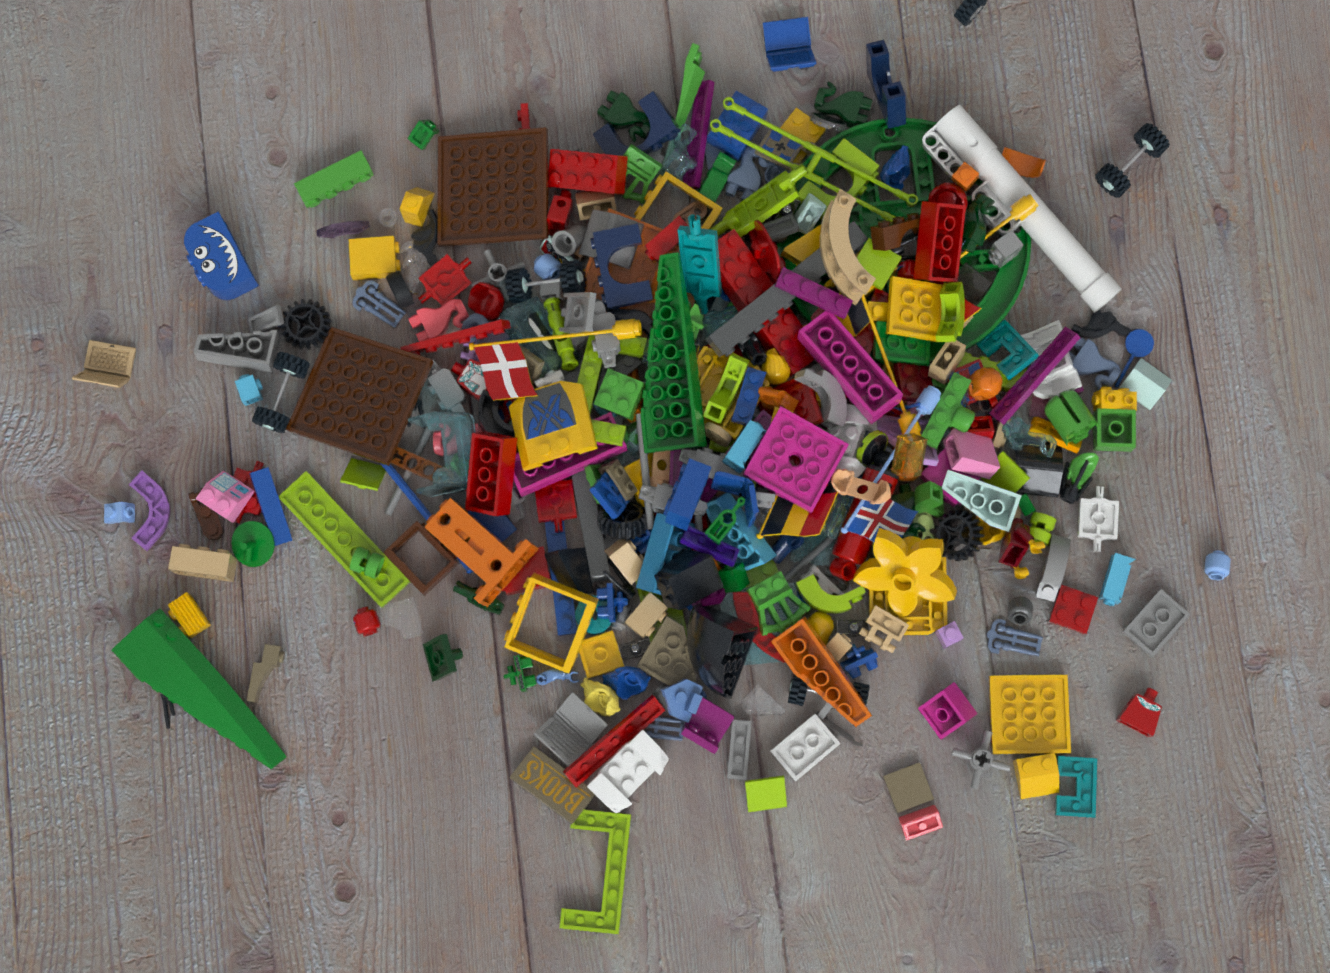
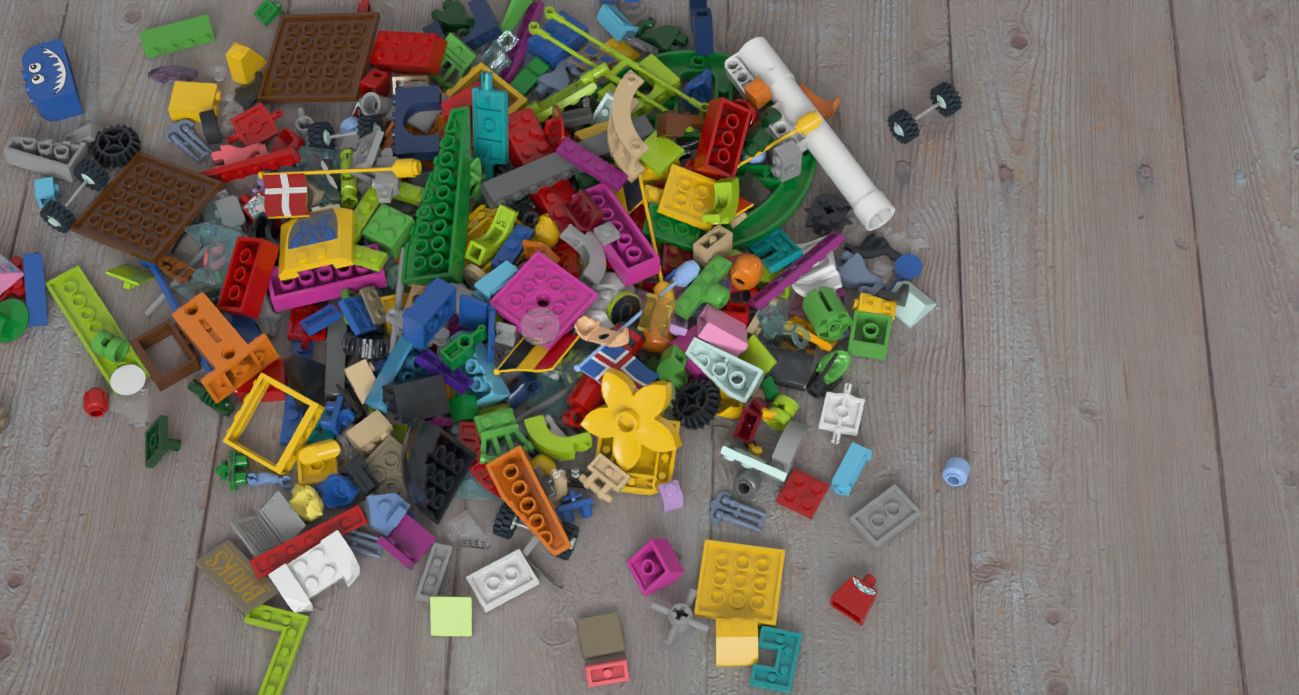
camera: 10 degrees right, 20 degrees down
none -> white sticker [110,365,145,395]
none -> yellow arm [297,439,340,465]
none -> blue plate [299,303,342,337]
none -> black piece [342,454,380,496]
none -> clear plate [520,308,560,346]
none -> piece [533,465,565,499]
none -> dark red bracket [561,189,604,231]
none -> light grey plate [594,221,620,246]
none -> medium azure window [595,4,639,43]
none -> light aqua wing [720,440,787,481]
none -> black brick [804,193,853,237]
none -> pearl dark grey tile [877,284,909,307]

